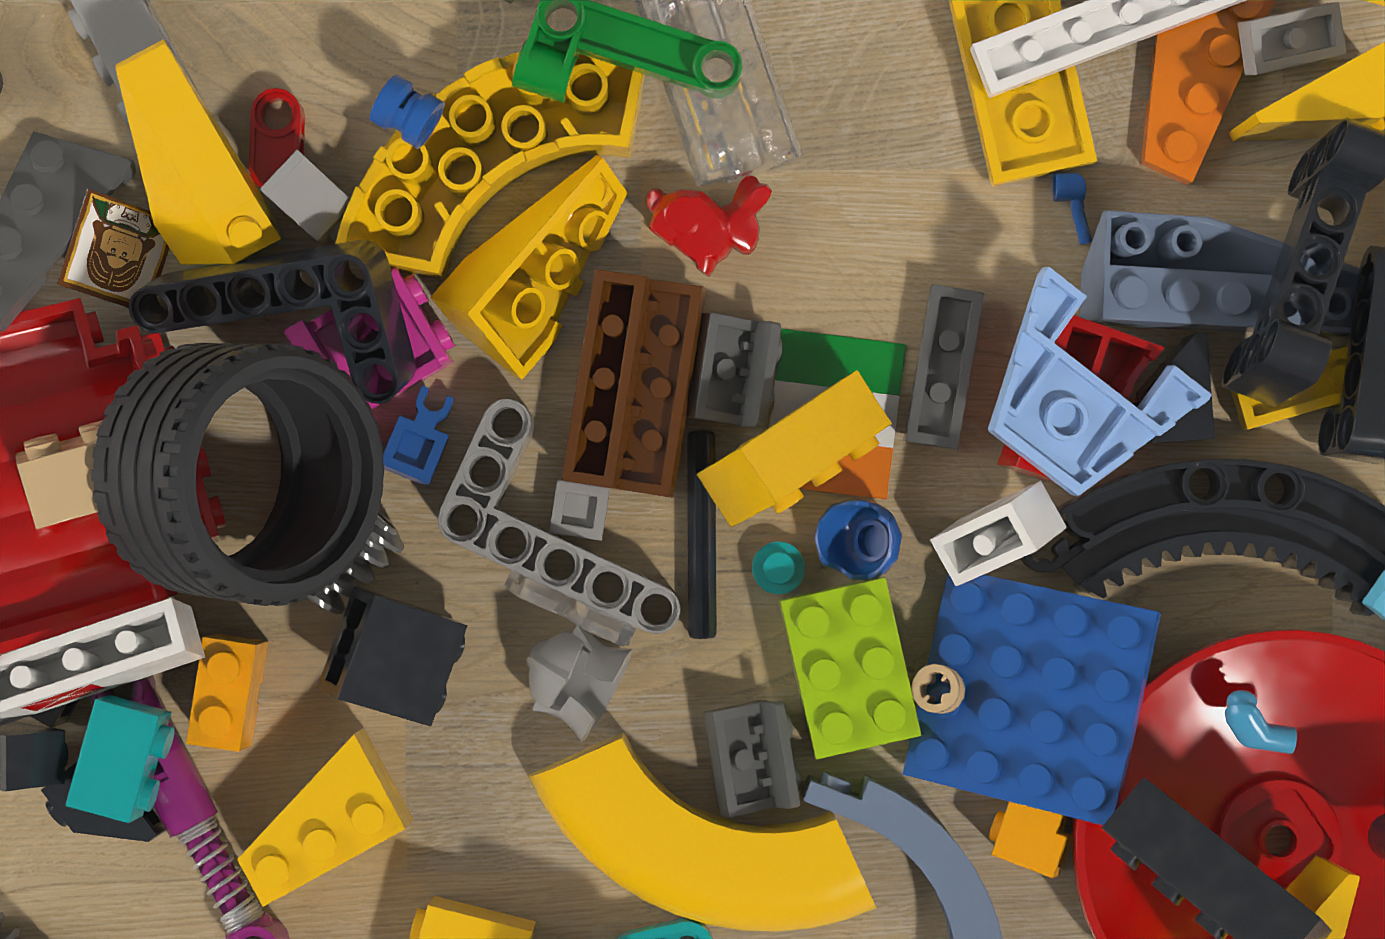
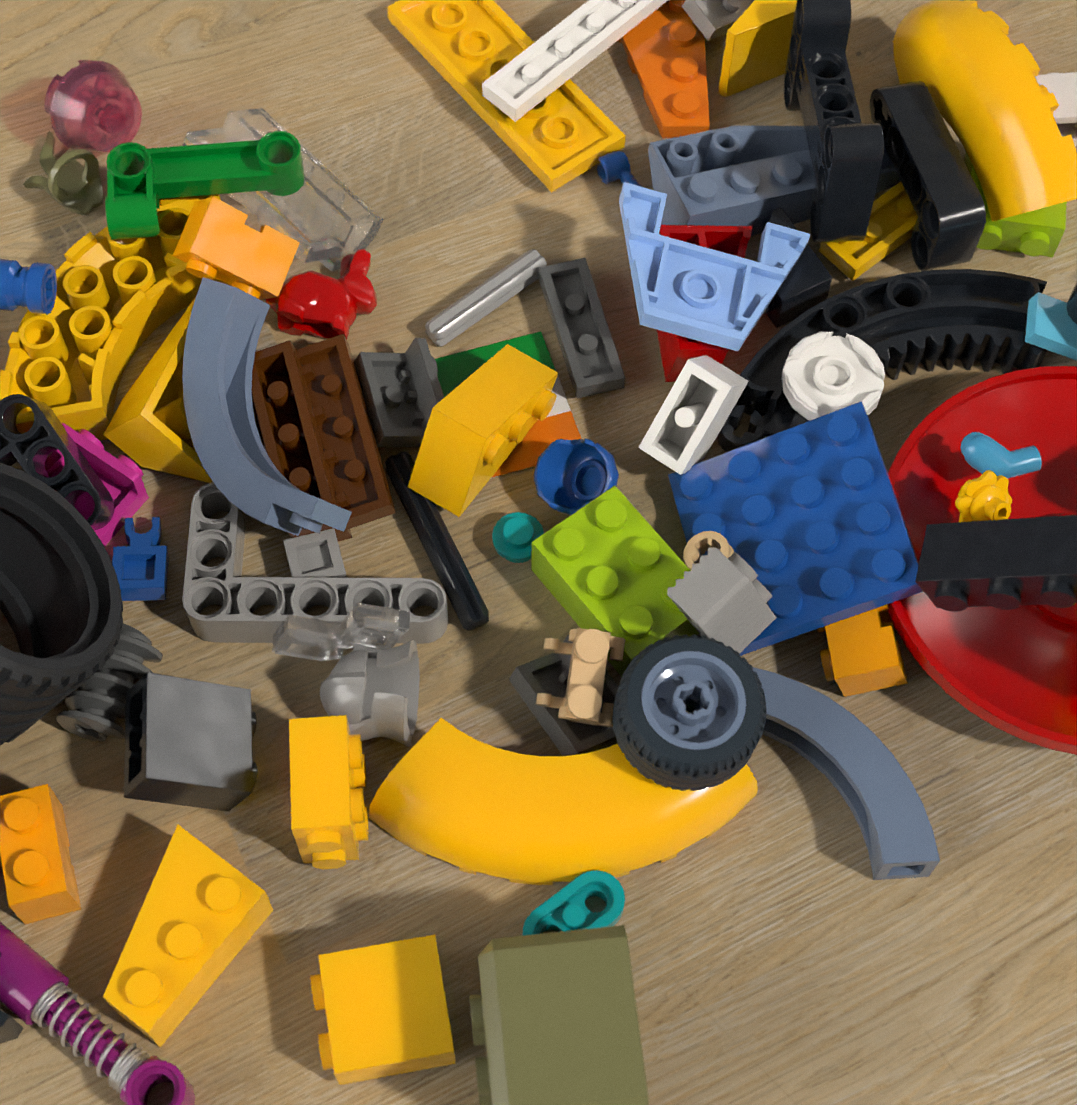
camera: 25 degrees left, 25 degrees down
none -> light orange brick [173,196,300,300]
none -> sand blue arch [182,277,352,536]
none -> yellow brick [289,715,369,869]
none -> light grey axle [425,249,547,347]
none -> tan piece [536,628,625,727]
none -> wheel [613,634,767,791]
none -> light grey brick [667,547,777,653]
none -> white tile [782,332,885,421]
none -> yellow plant [955,470,1012,522]

